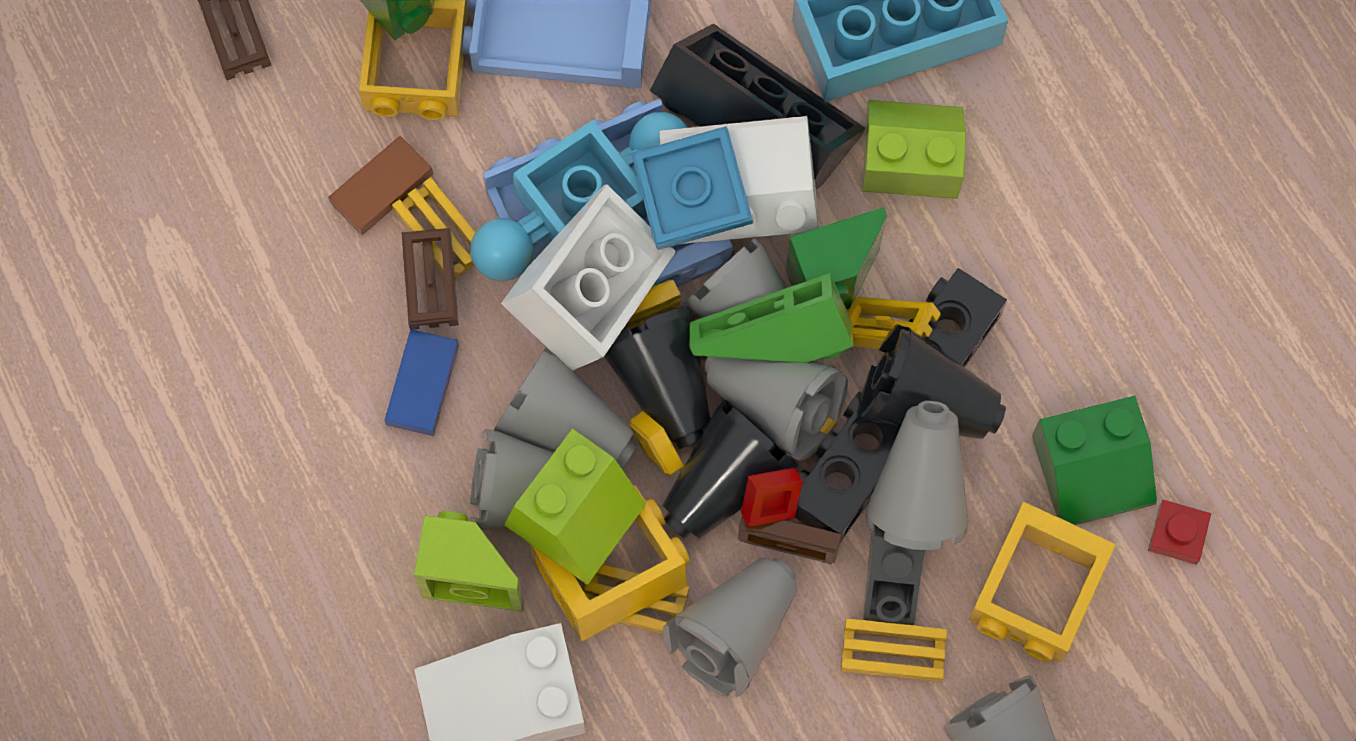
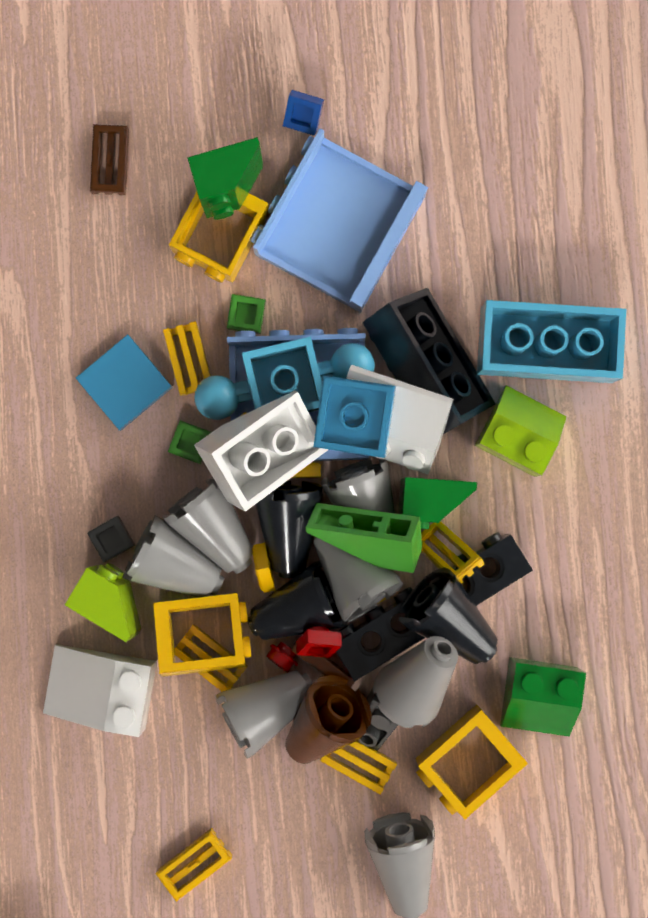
camera: 25 degrees right, 15 degrees up
dark orange tile [328,136,434,235] -> none
blue tile [384,330,459,436] -> none
reddish brown tile [401,228,459,330] -> none
lime slope [504,428,646,585] -> none
red plate [1148,500,1212,565] -> none
none -> dark azure tile [76,335,173,431]
none -> dark grey tile [87,516,135,563]
none -> bright green tile [168,420,212,464]
none -> bright green tile [227,294,266,334]
none -> red plate [266,642,298,673]
none -> reddish brown cone [285,675,372,764]

